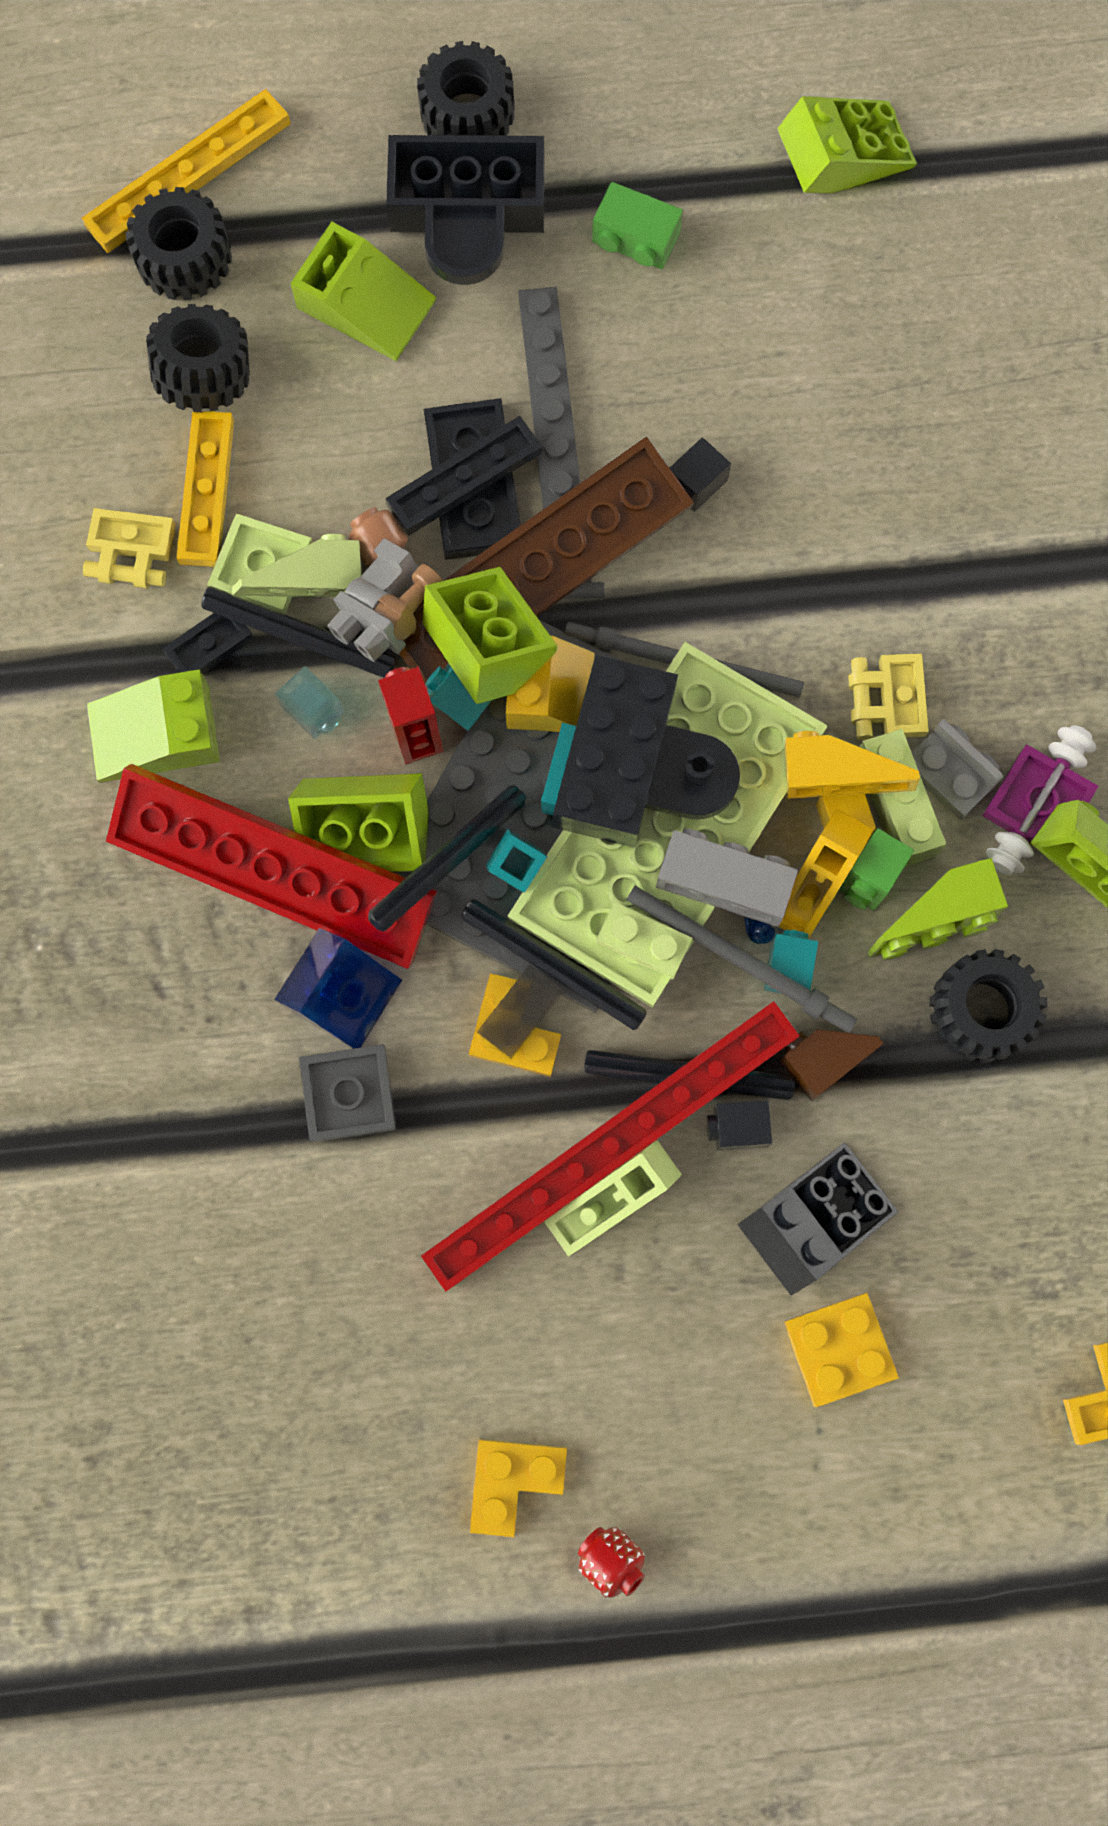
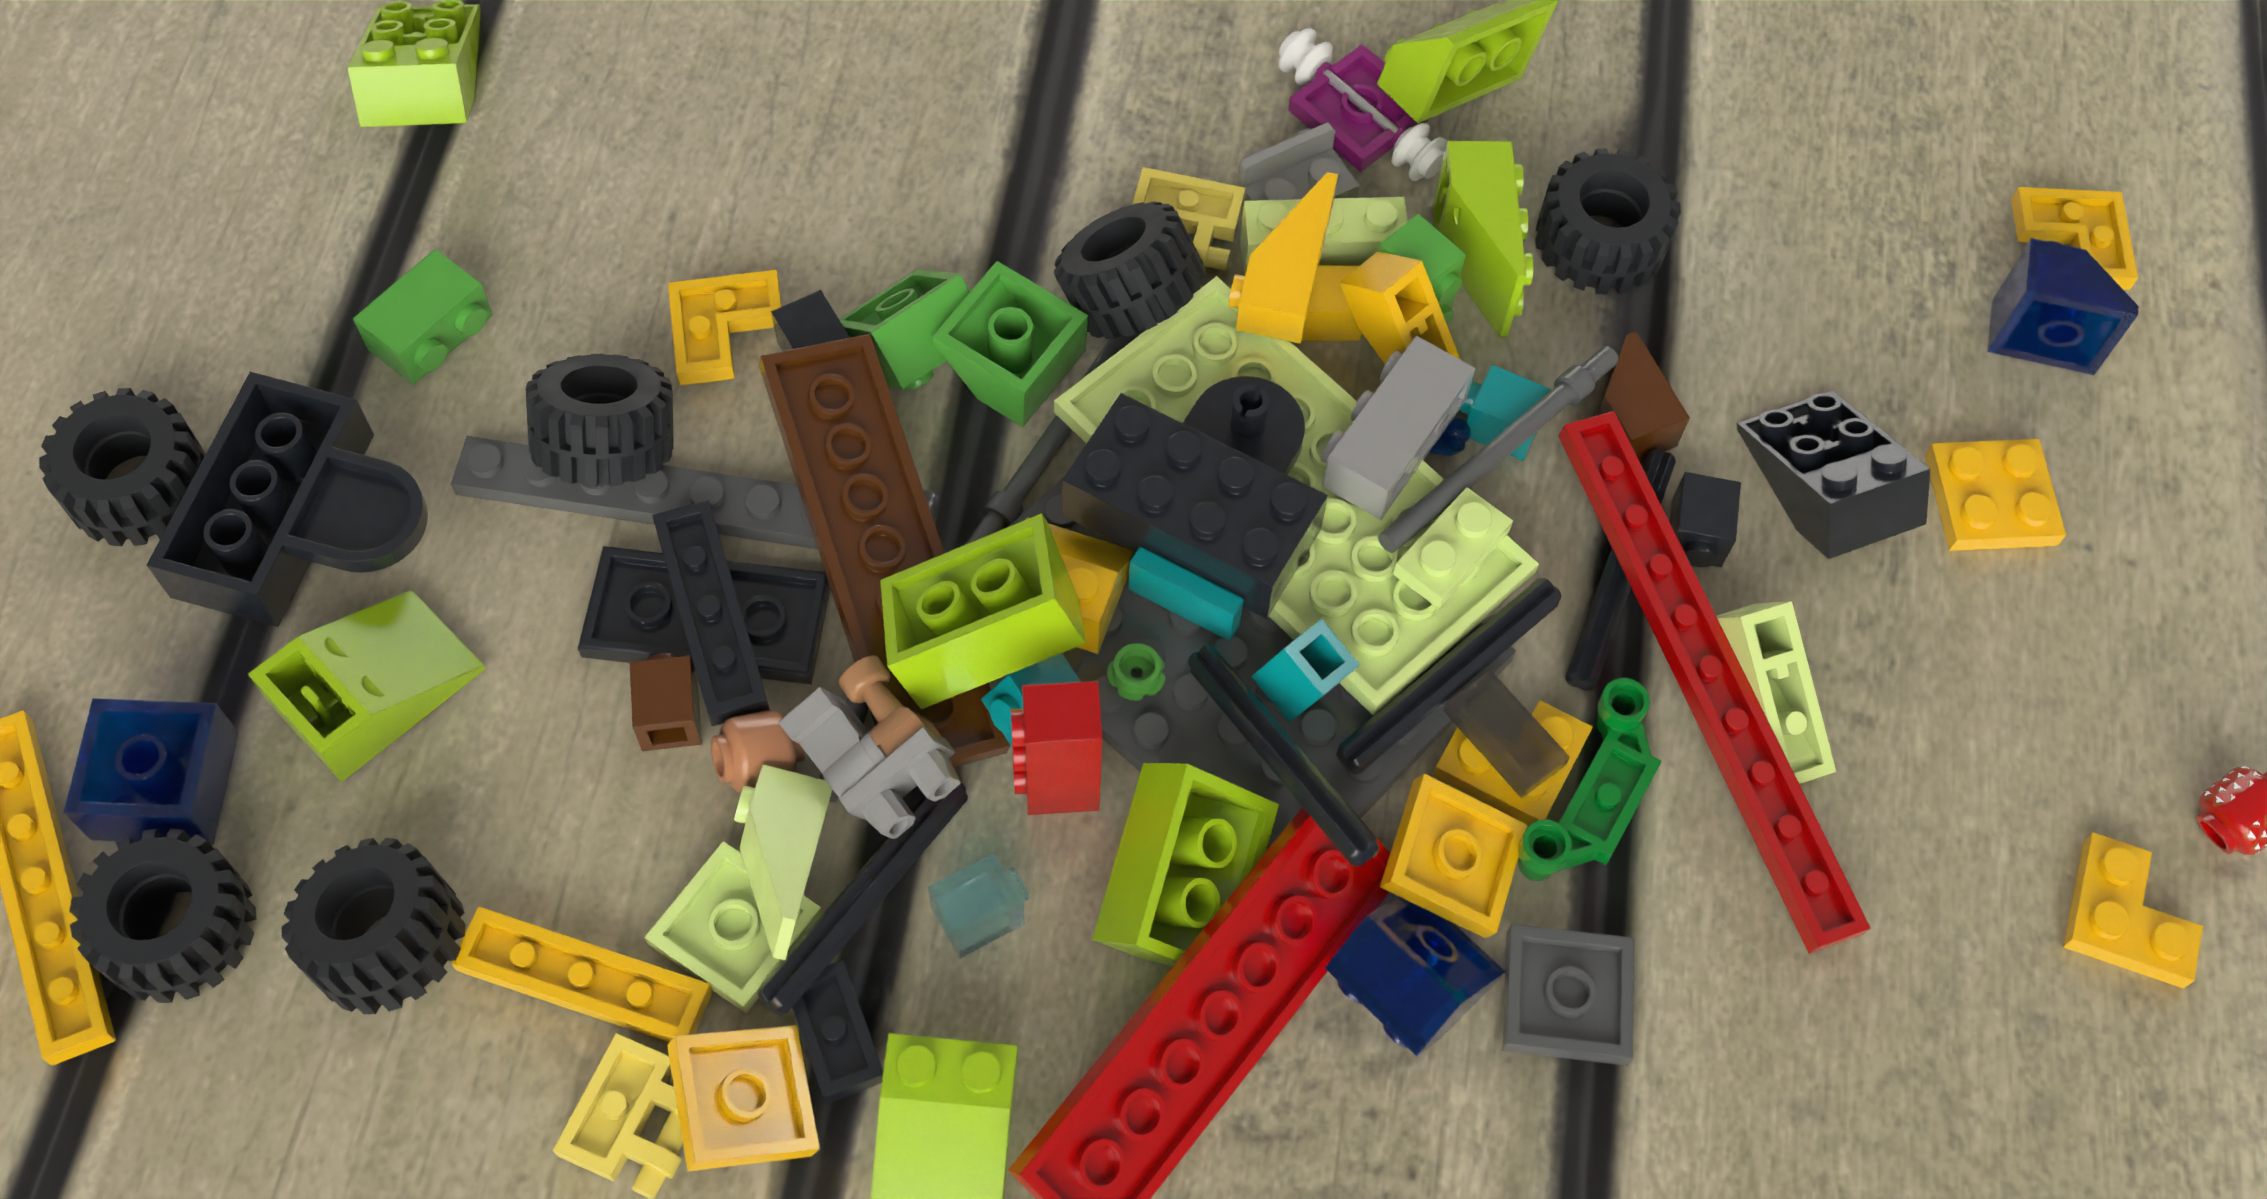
camera: 80 degrees left, 15 degrees down
none -> clear blue brick [63,698,239,845]
none -> black tyre [526,354,674,487]
none -> reddish brown brick [629,653,702,752]
none -> yellow plate [667,1025,820,1171]
none -> yellow plate [668,270,782,386]
none -> bright green slope [839,269,970,391]
none -> bright green slope [932,261,1088,427]
none -> black tyre [1054,201,1205,339]
none -> bright green plate [1107,643,1165,701]
none -> yellow plate [1380,773,1528,938]
none -> green plate [1518,678,1662,881]
none -> clear blue slope [1987,238,2139,375]

